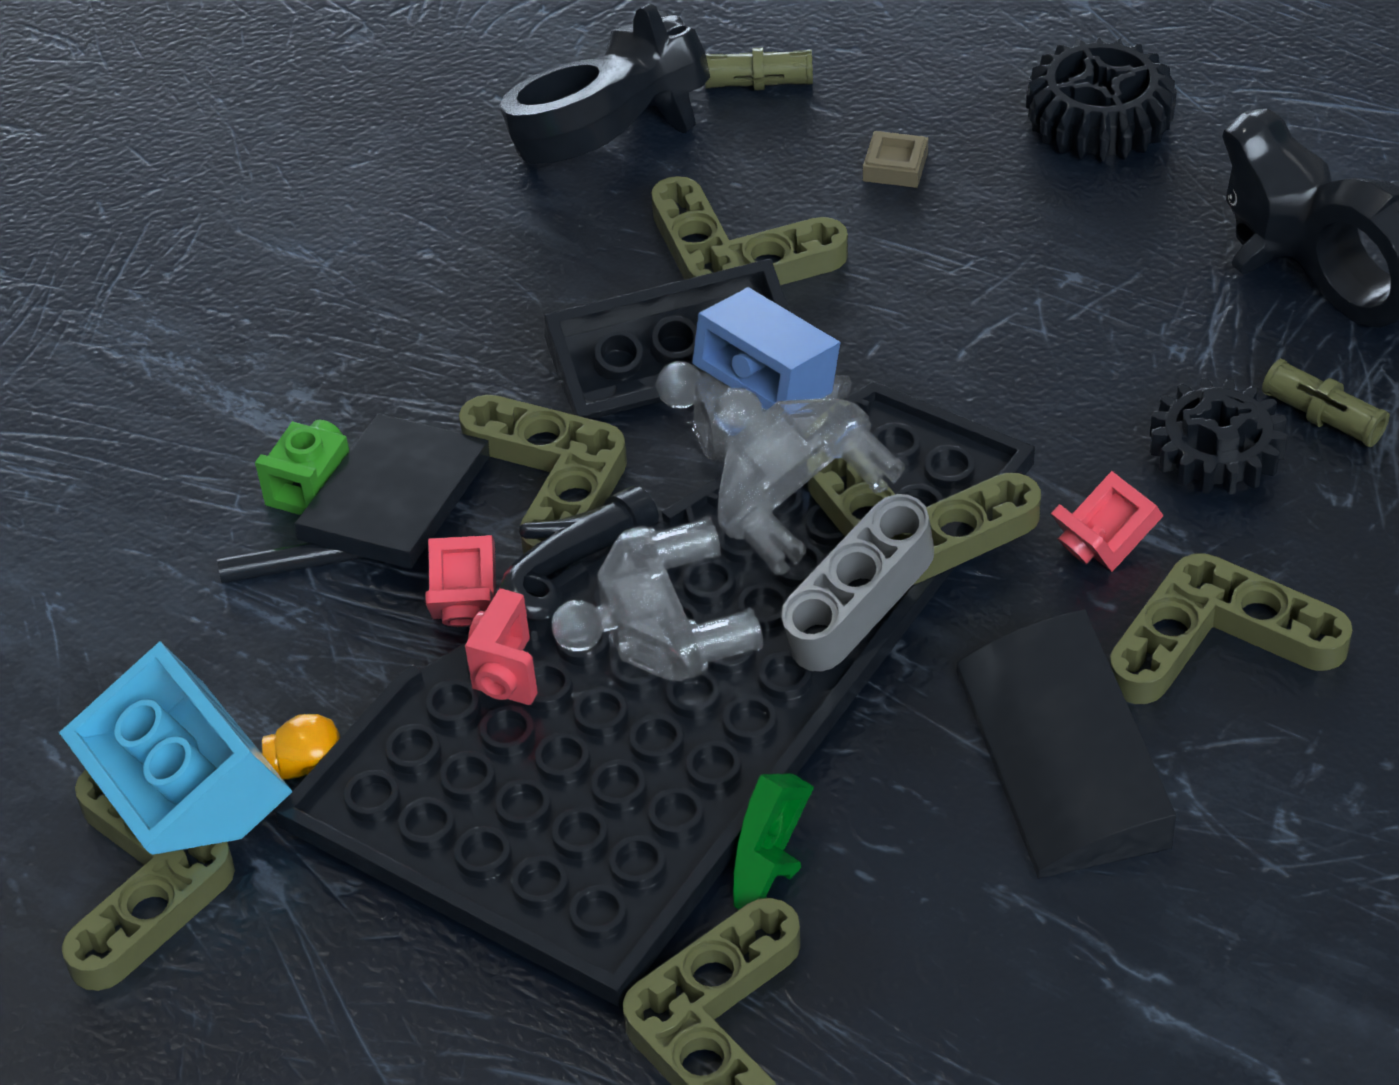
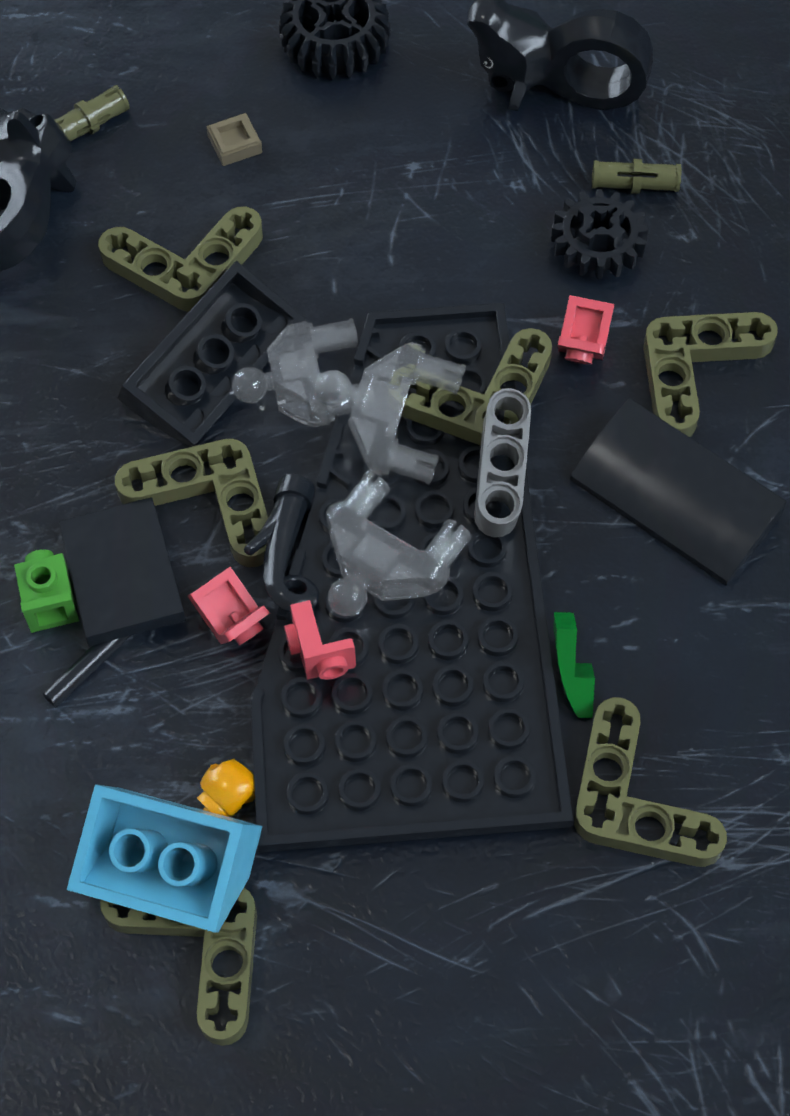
camera: 40 degrees left, 15 degrees up
medium blue brick [692,287,840,421] -> none

